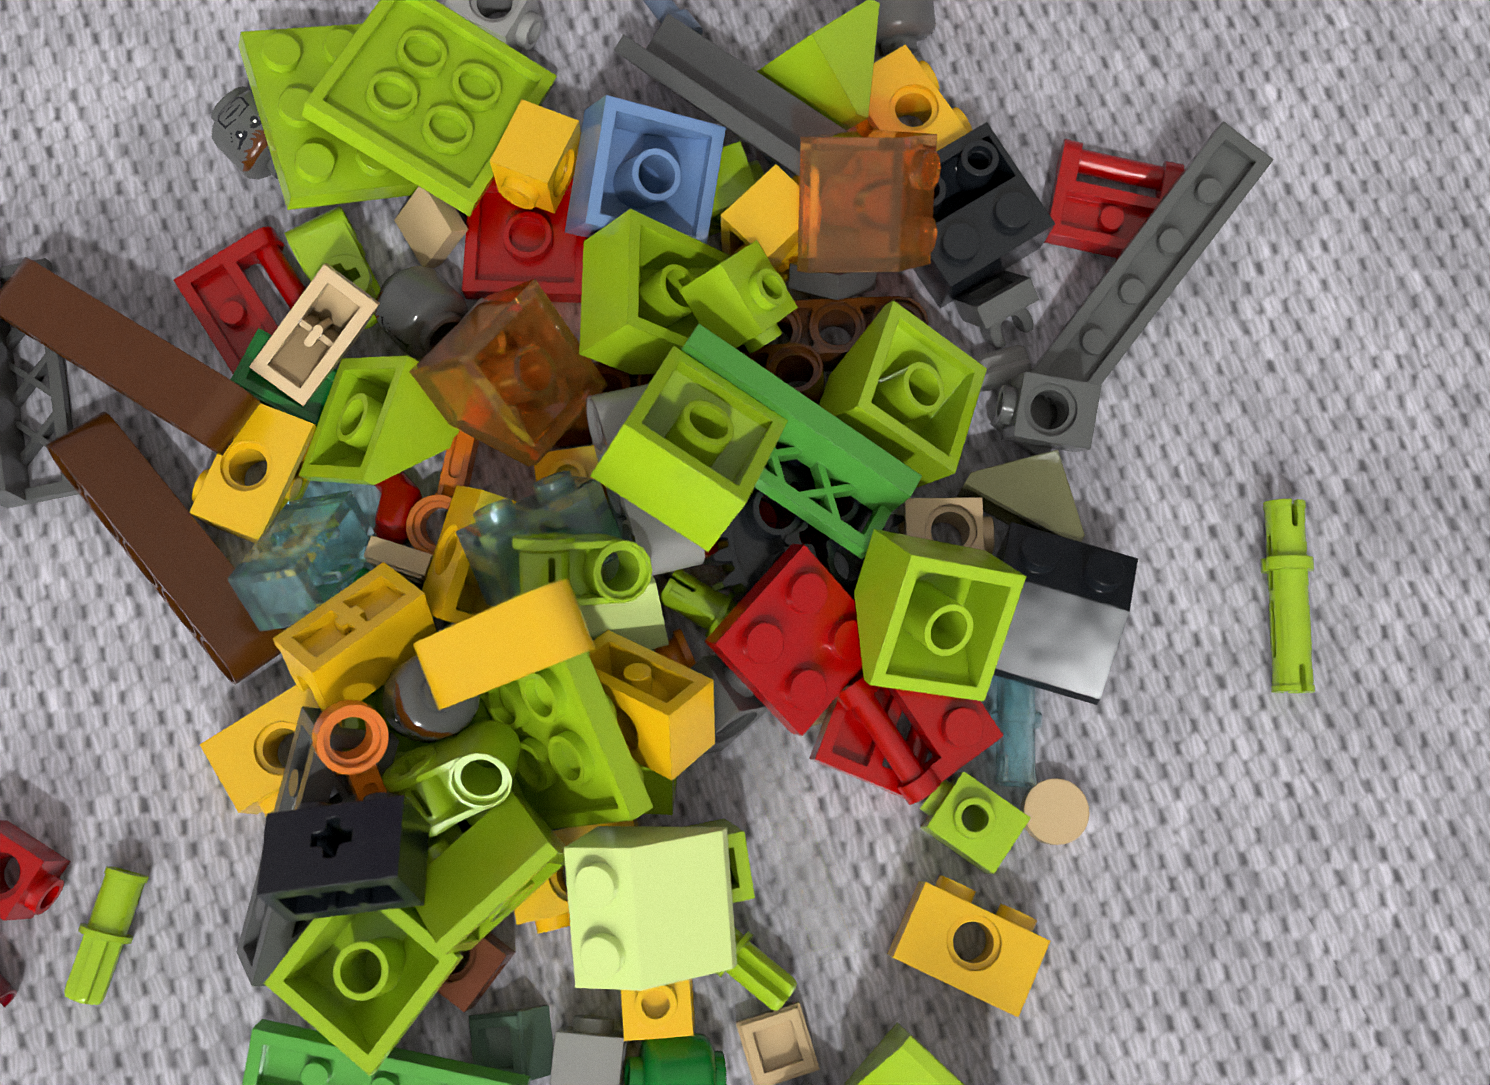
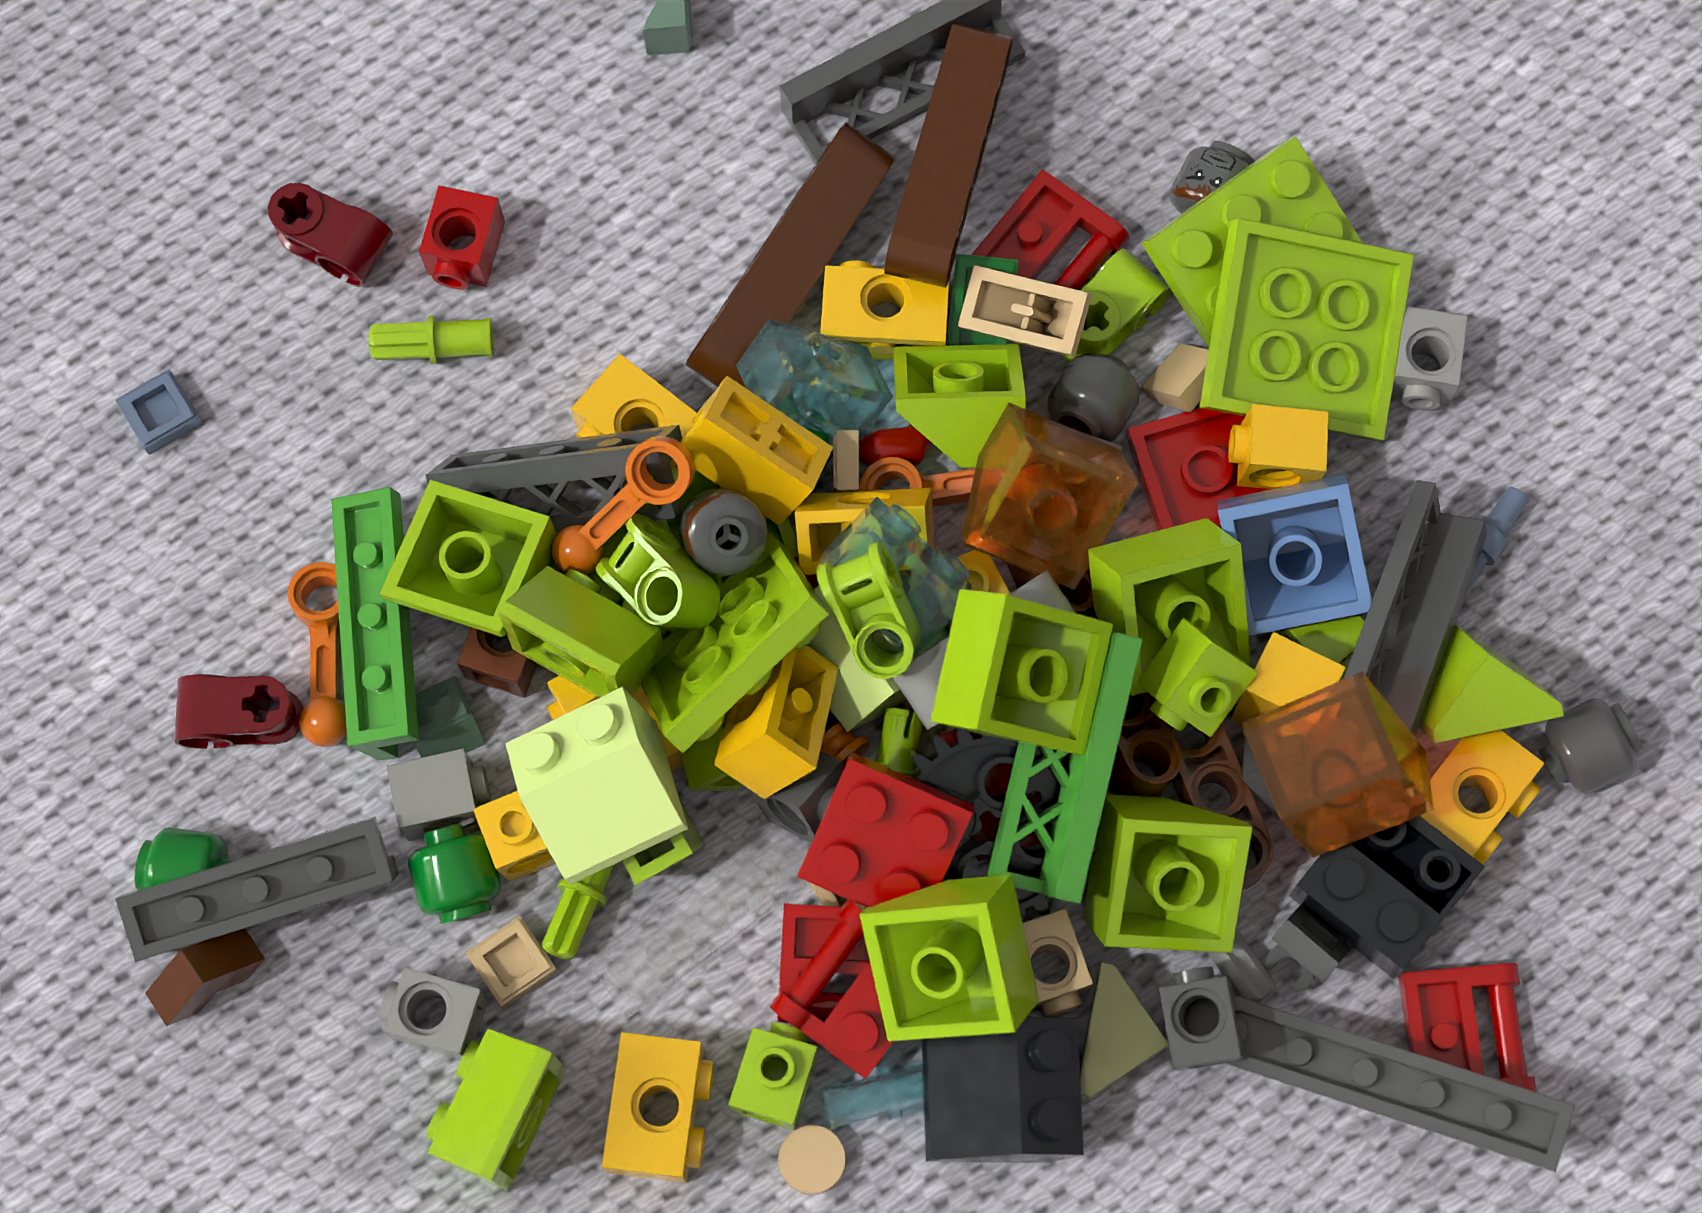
camera: 75 degrees right, 5 degrees down
black brick [256,792,430,922] -> none
yellow beam [413,578,595,711] -> none

